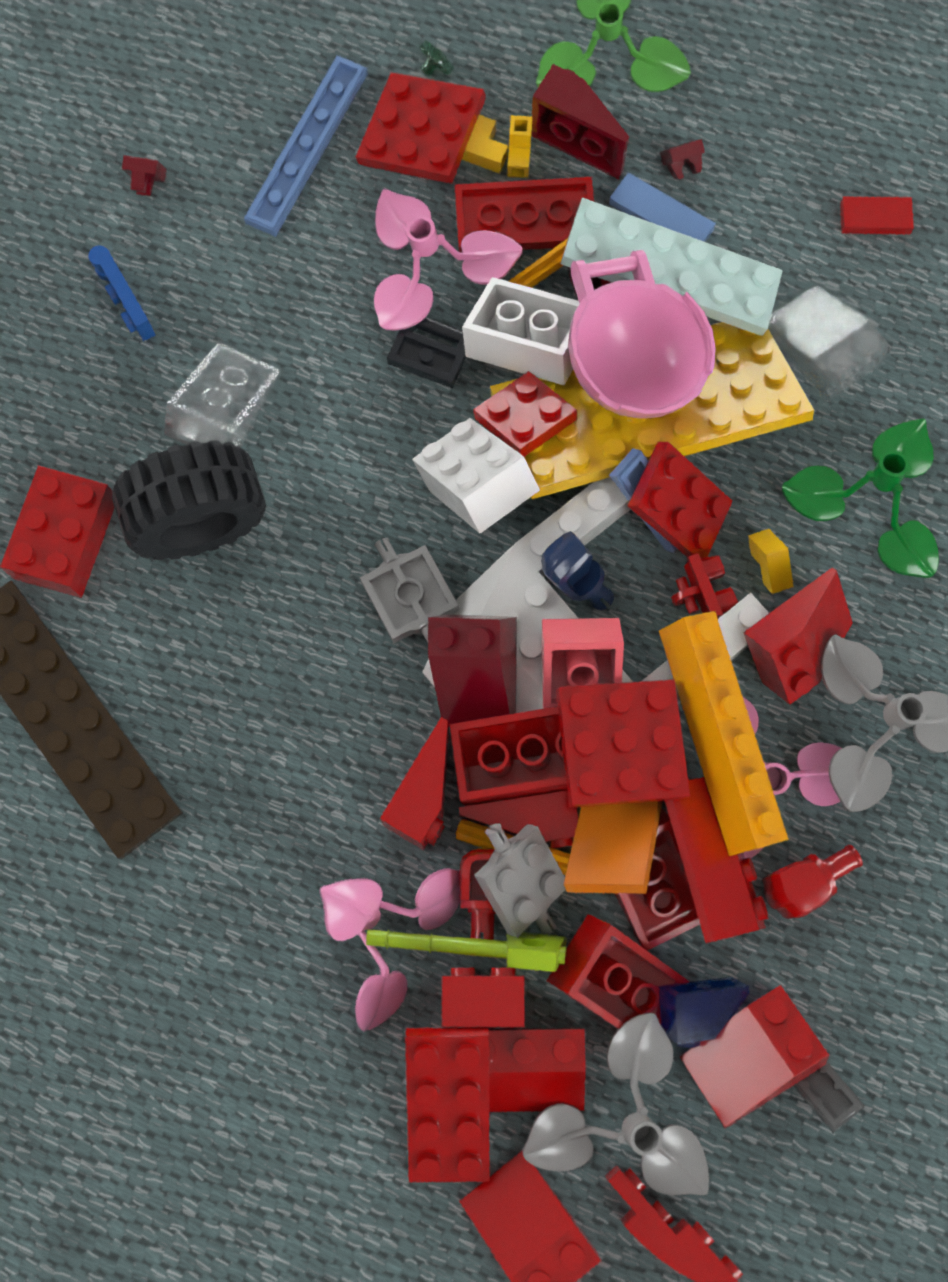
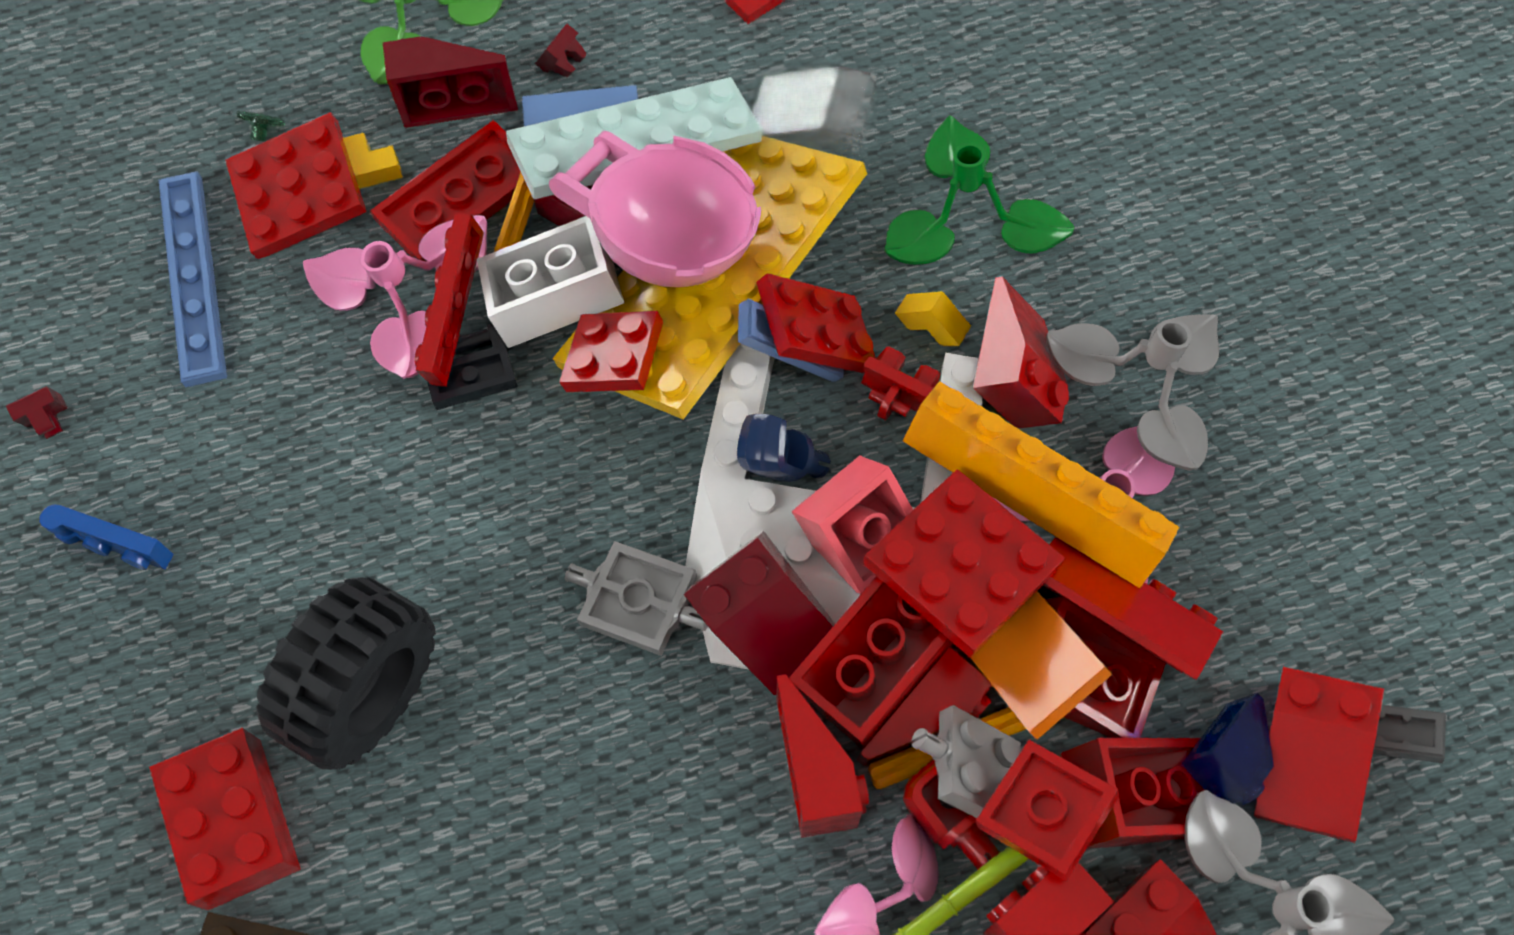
camera: 40 degrees left, 10 degrees down
clear slope [164,342,282,448] -> none
white brick [412,418,540,533] -> none
yellow piece [507,115,532,178] -> none
red piece [762,844,863,919] -> none
none -> red plate [415,212,484,387]
none -> red plate [976,740,1119,881]

